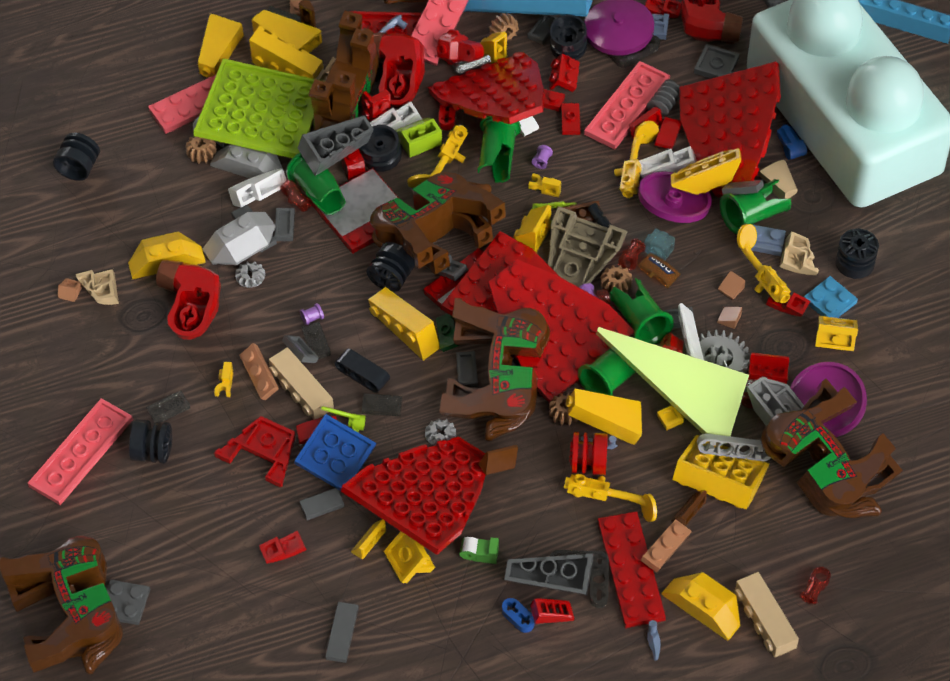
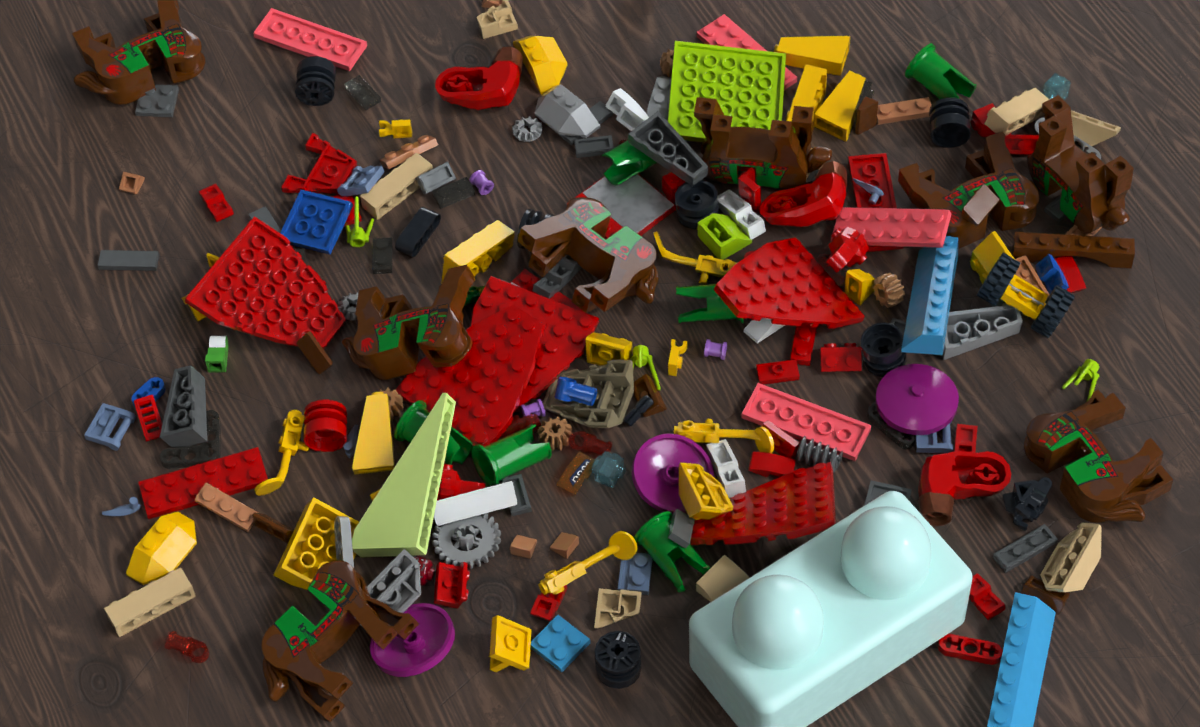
camera: 85 degrees right, 0 degrees up
none -> sand blue plate [84,403,137,451]
none -> nougat slope [119,172,145,194]
none -> sand blue plate [337,166,385,196]
none -> blue piece [554,377,597,406]

